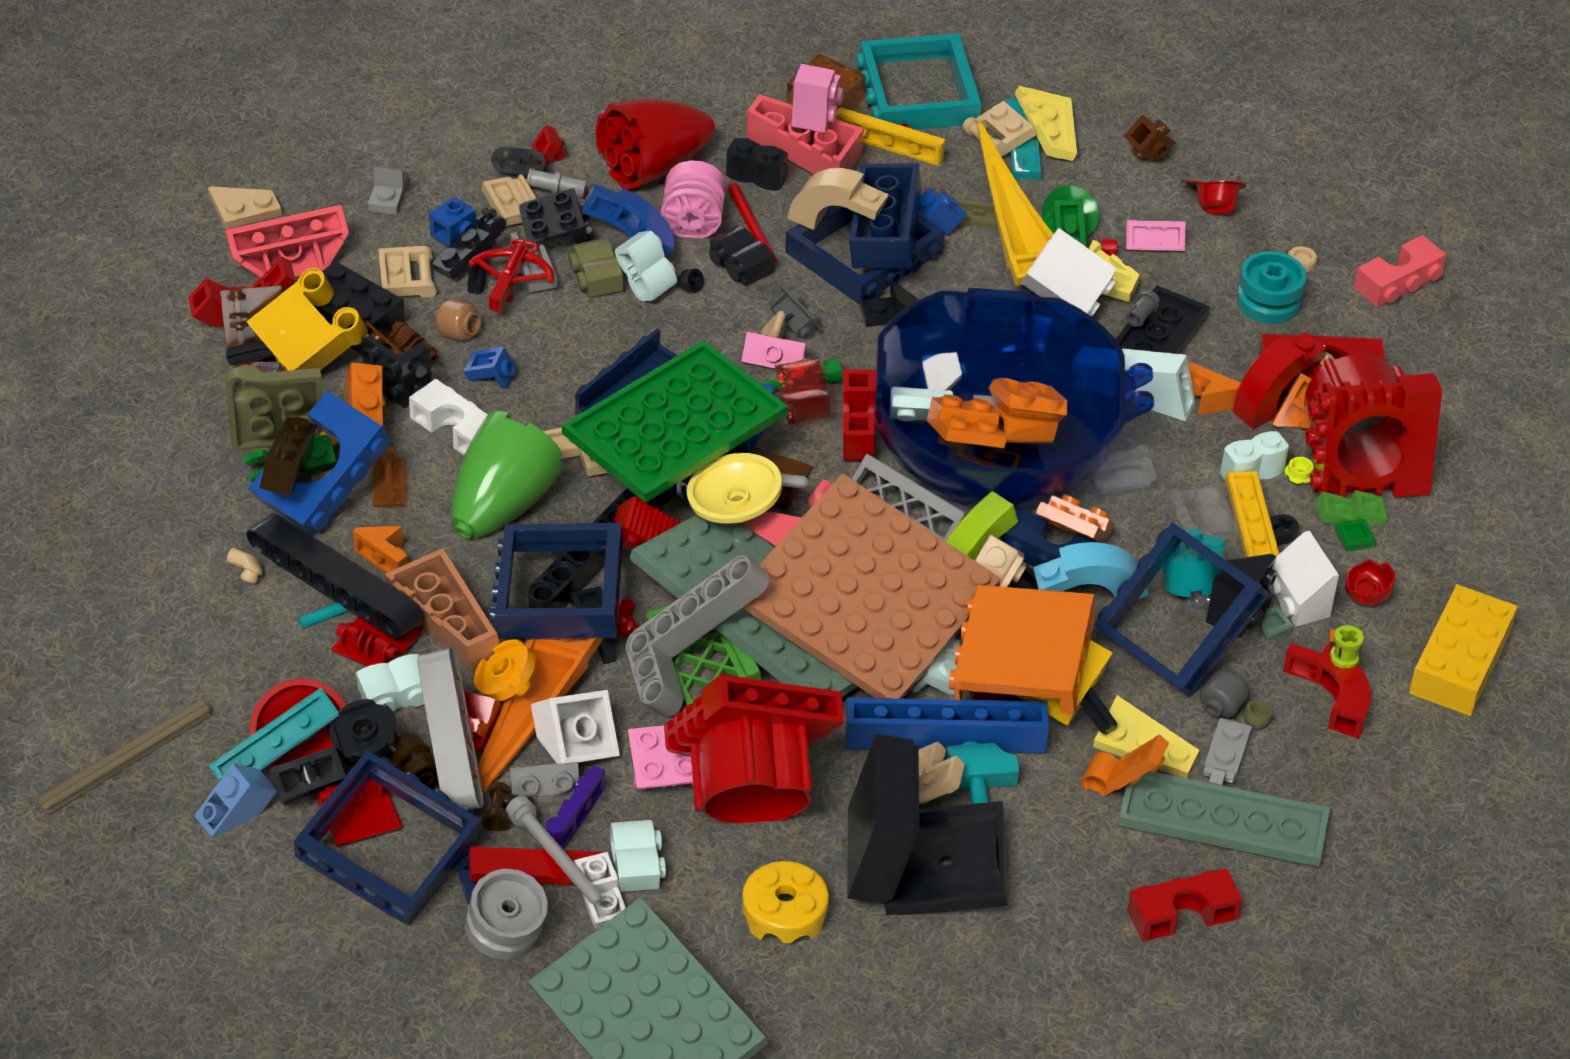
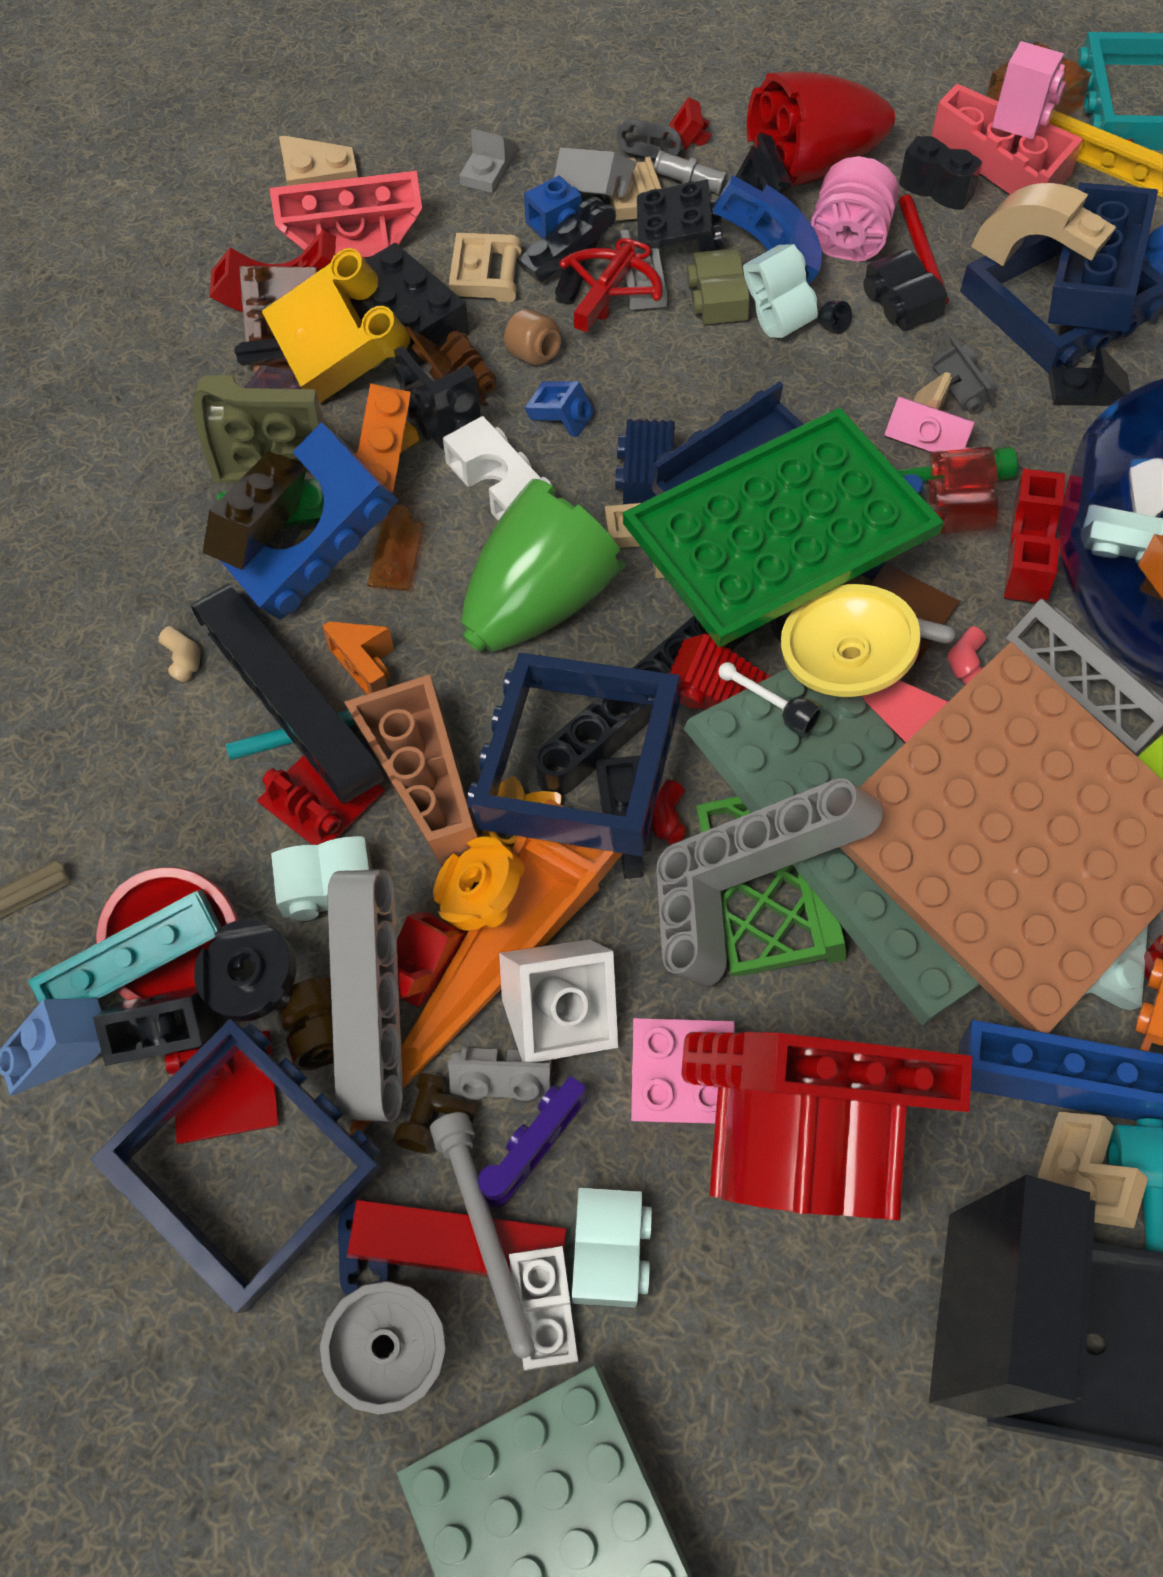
camera: 15 degrees right, 15 degrees up
yellow plate [742,861,829,944] -> none
none -> light grey hinge [554,147,636,197]
none -> dark blue brick [615,419,675,505]
none -> hinge [718,662,823,738]
none -> black plate [735,133,792,195]

